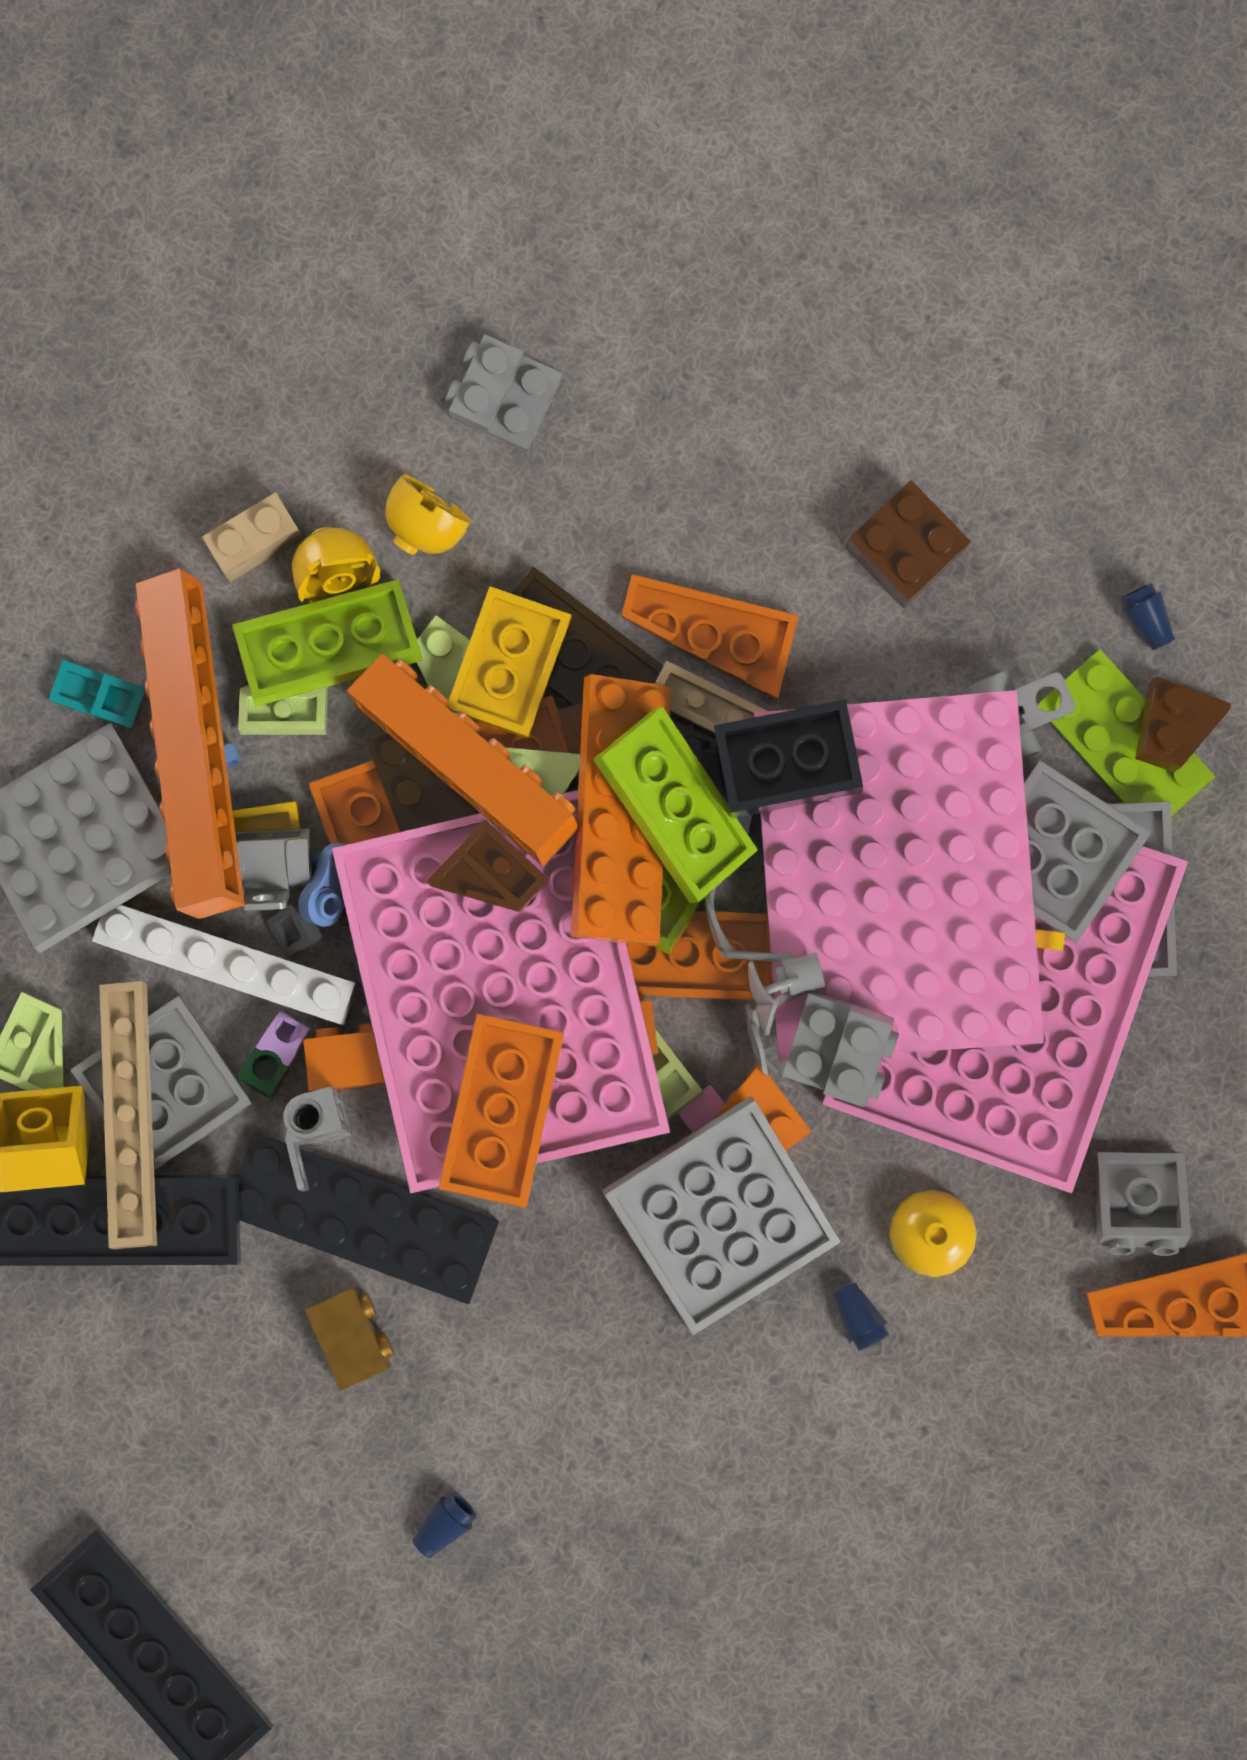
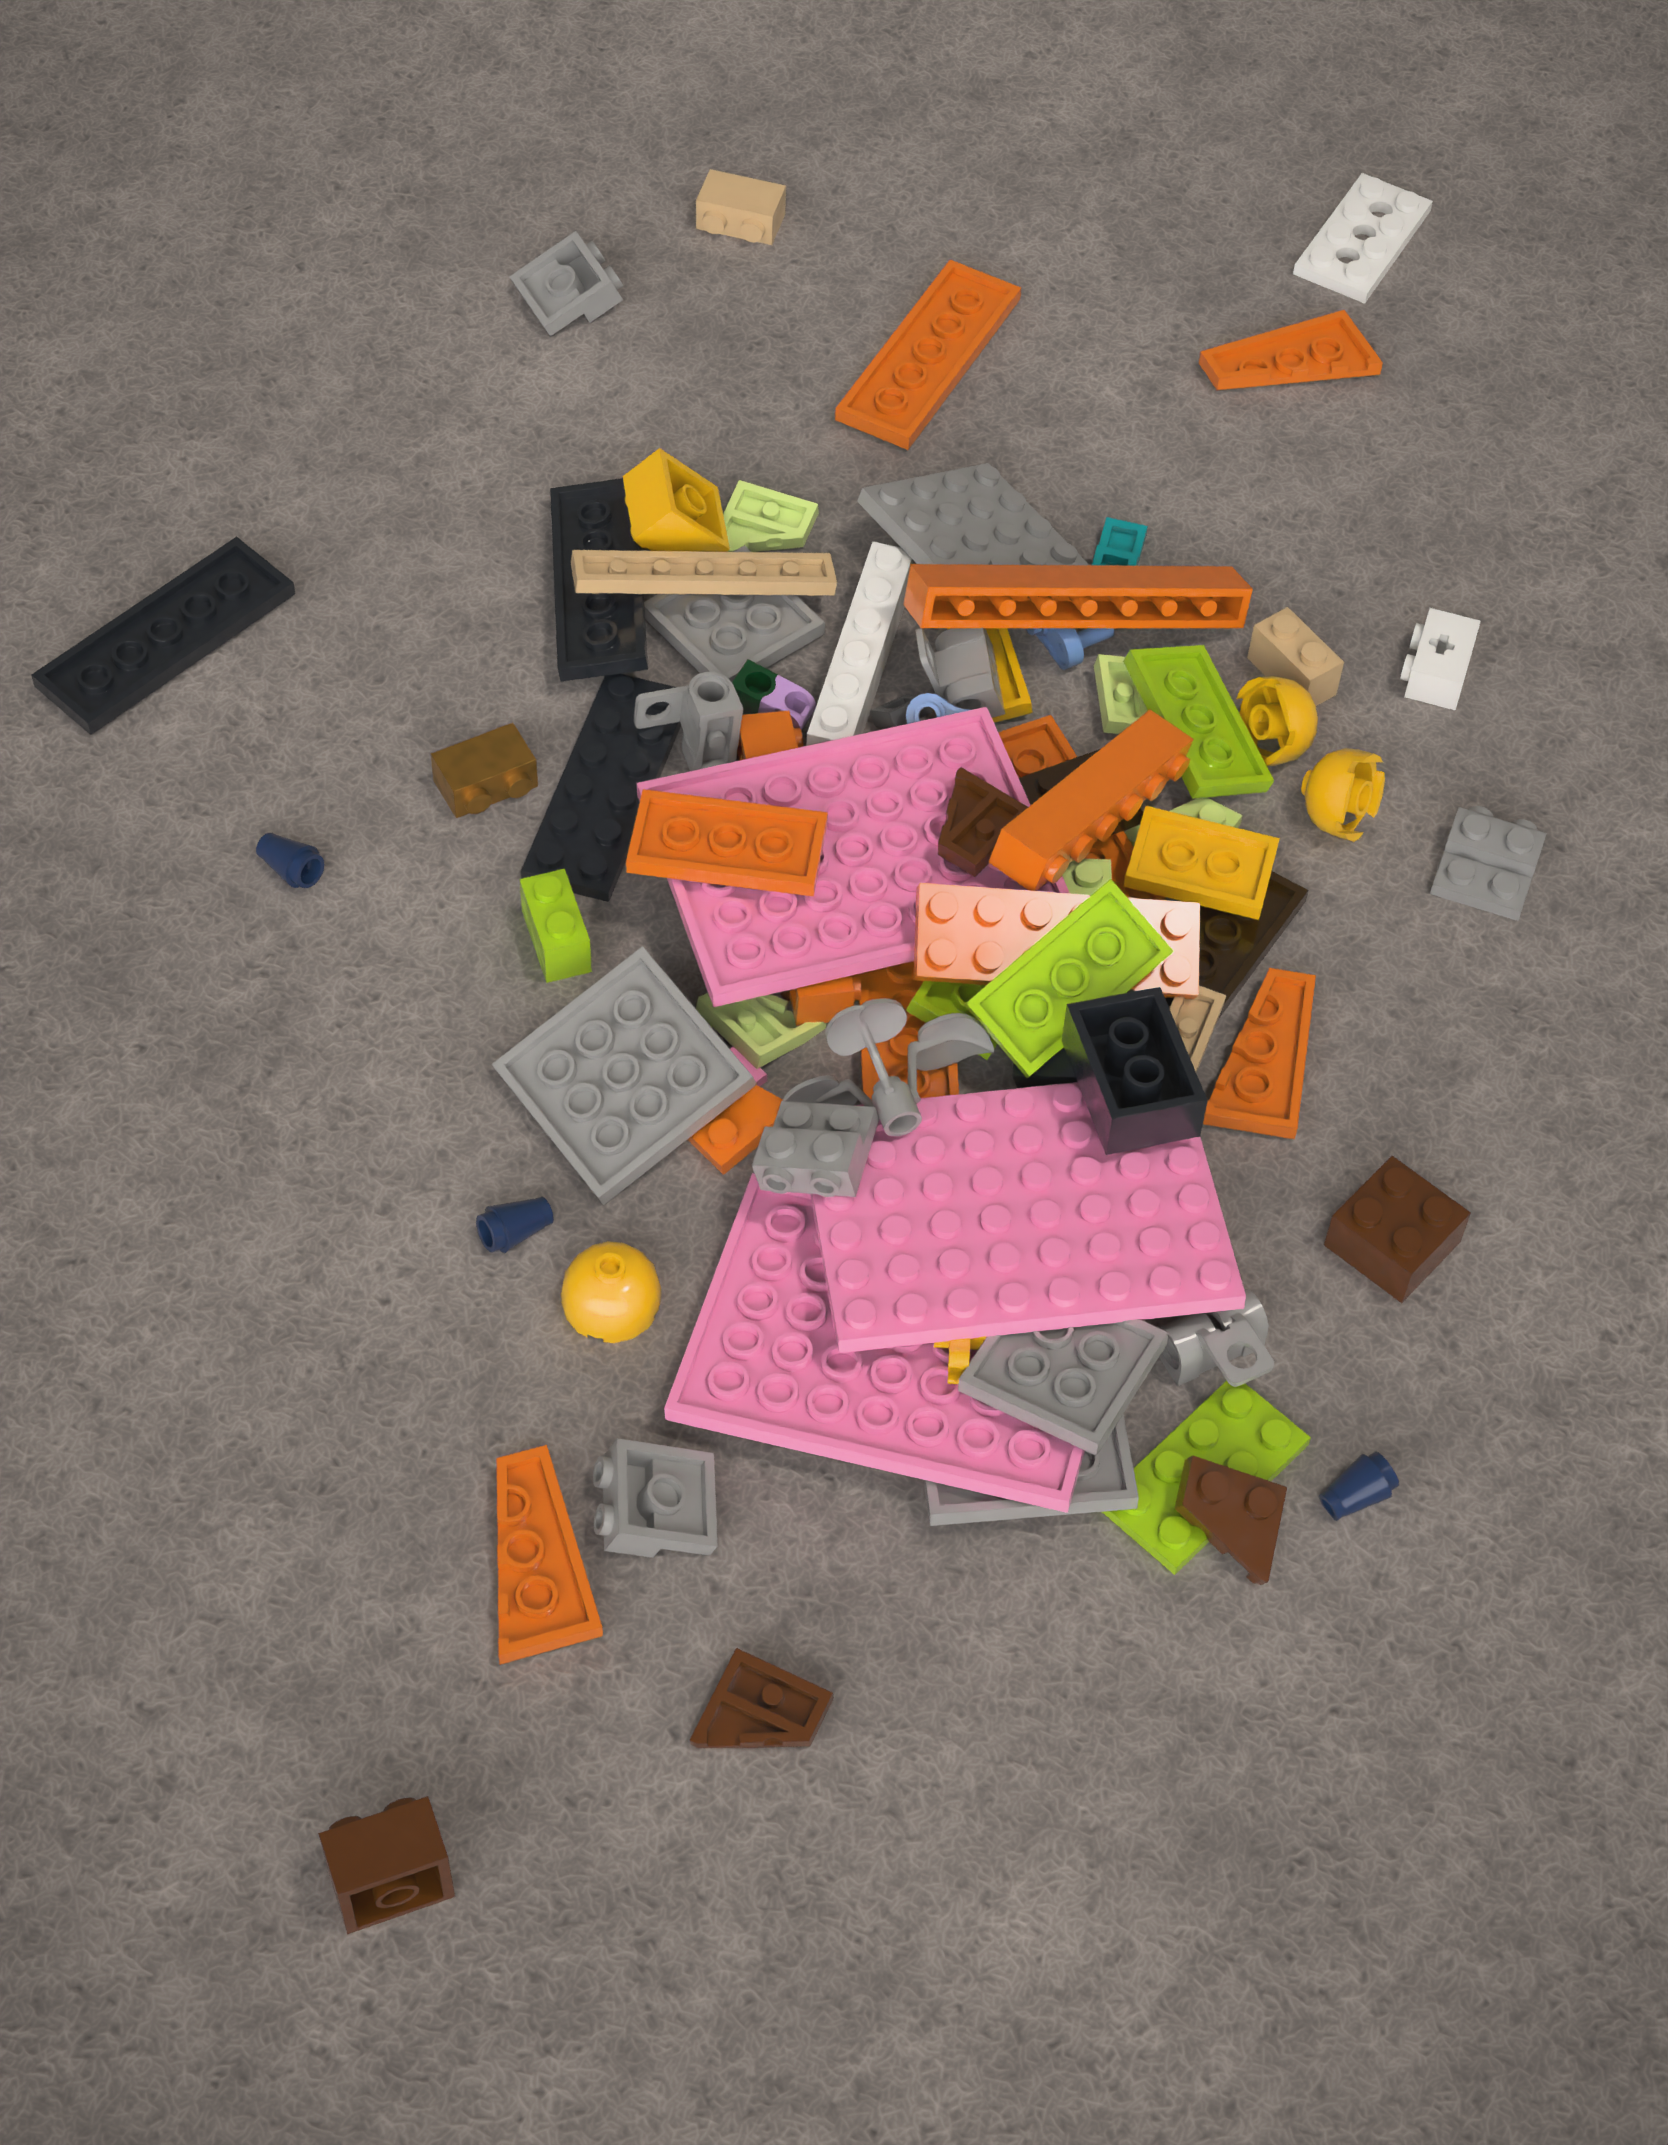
camera: 85 degrees right, 30 degrees down
none -> lime brick [519,869,592,983]
none -> white brick [1400,608,1481,710]

